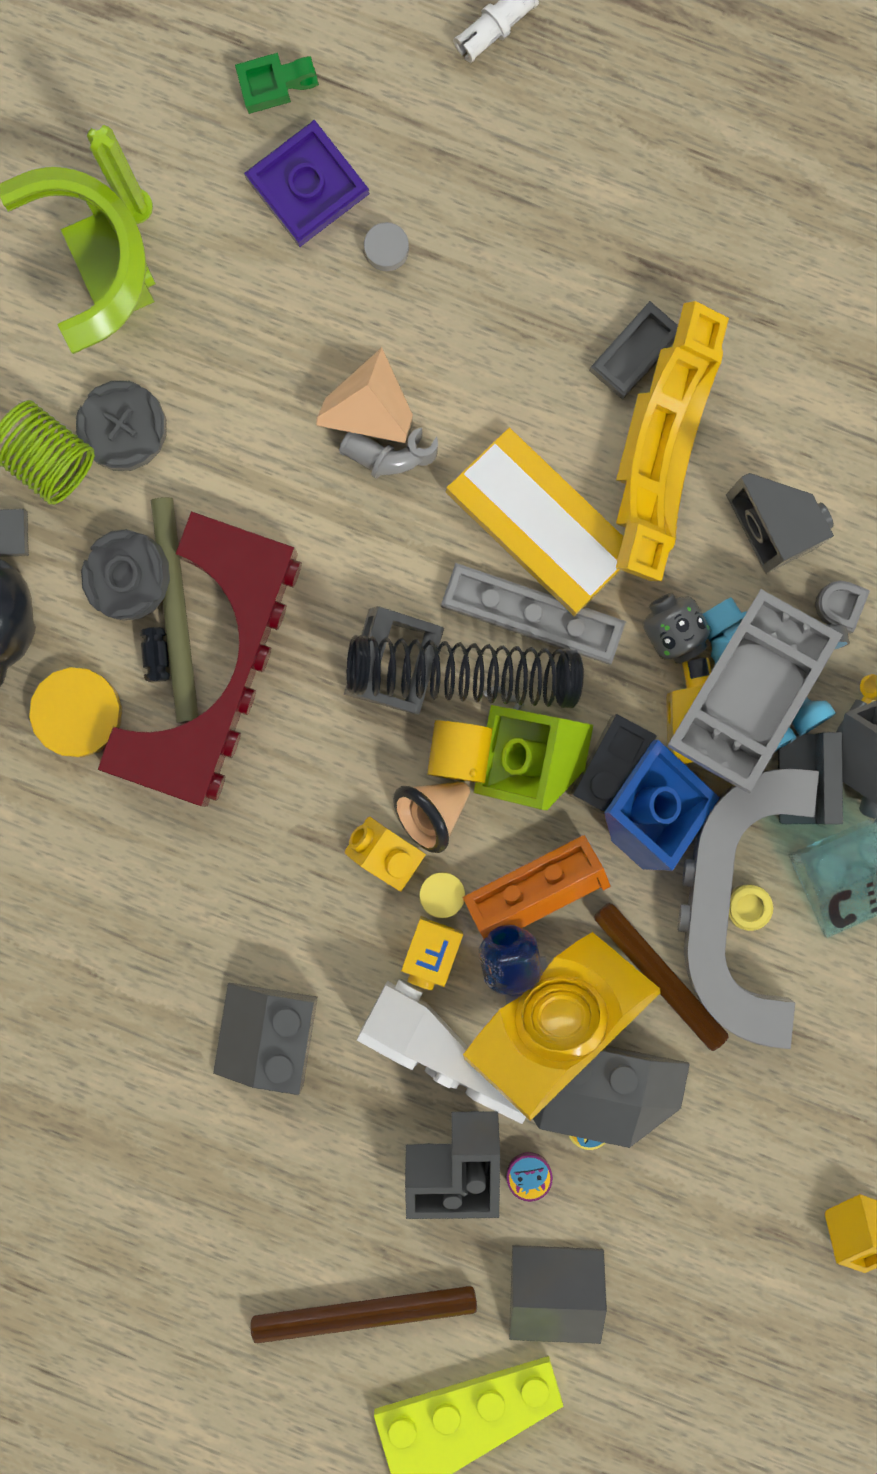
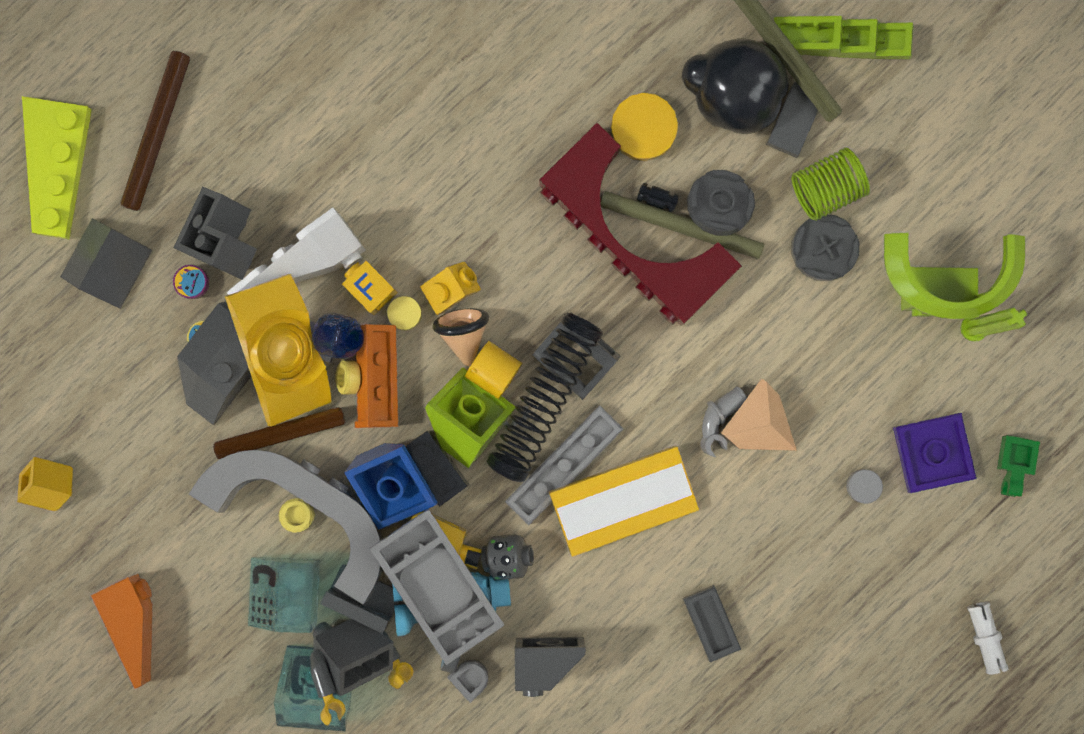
camera: 115 degrees right, 0 degrees up
dark grey slope [213,982,318,1095] -> none
yellow piece [616,301,729,581] -> none
none -> light yellow tile [335,361,361,395]

